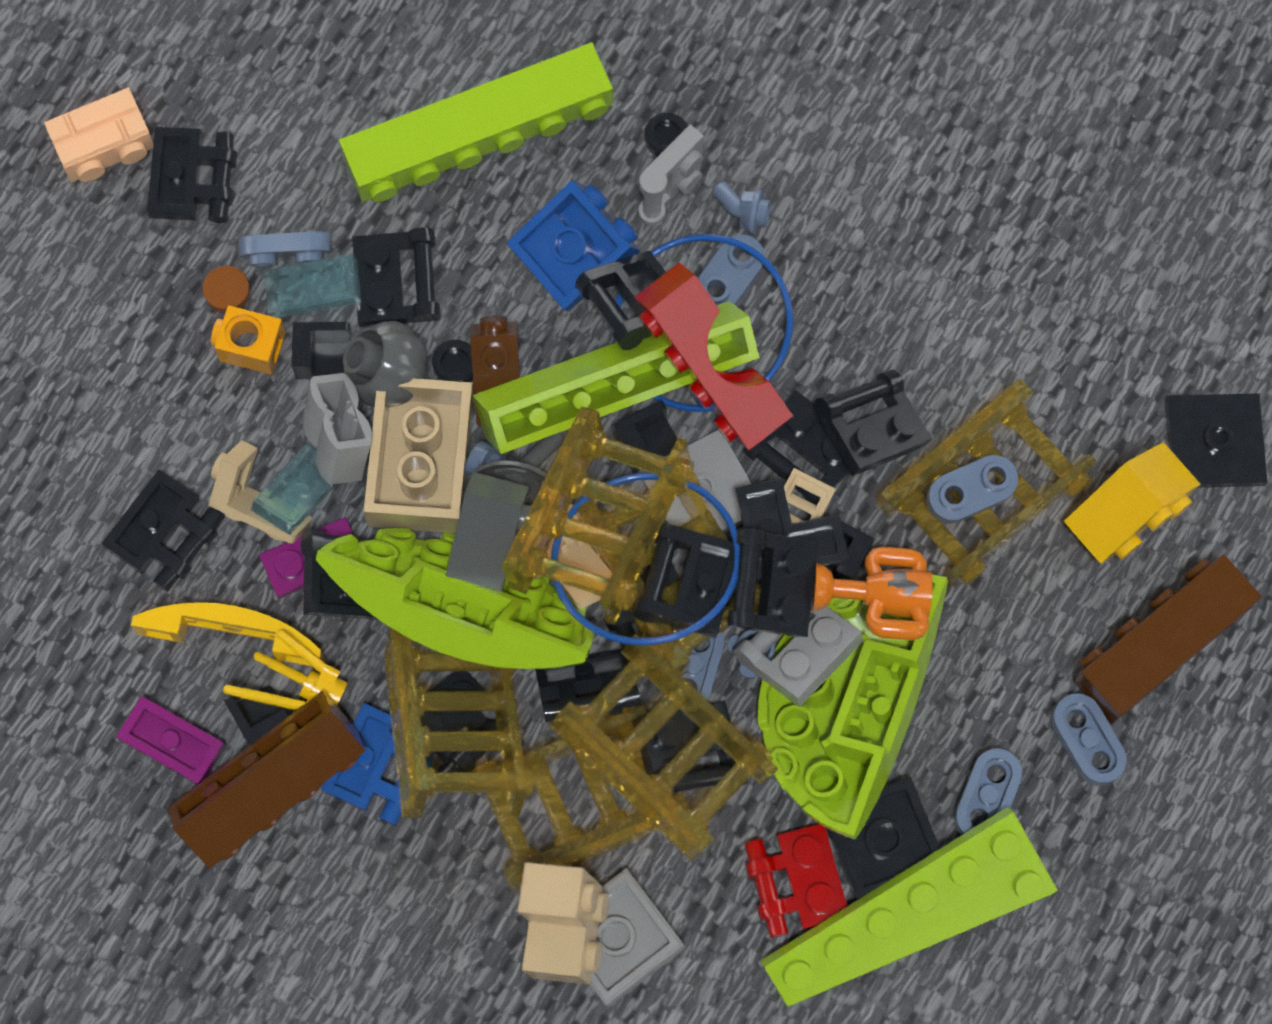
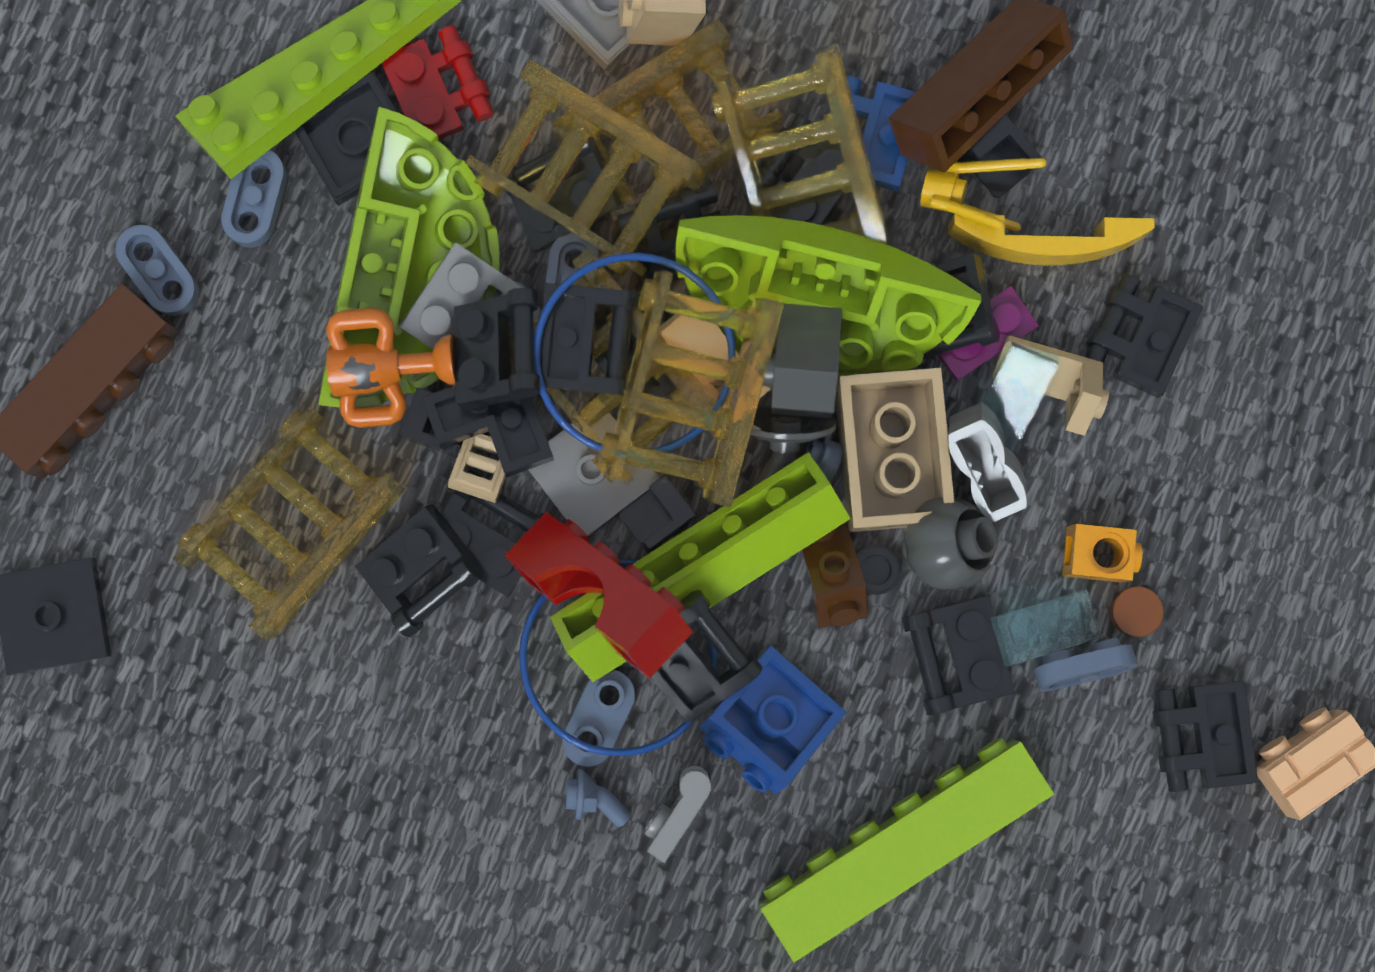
camera: 170 degrees right, 10 degrees up
magenta plate [116,696,226,785] -> none
black panel [292,322,352,379] -> none
black tile [644,113,688,157] -> none
sand blue plate [926,455,1018,524] -> none
yellow brick [1064,442,1201,564] -> none

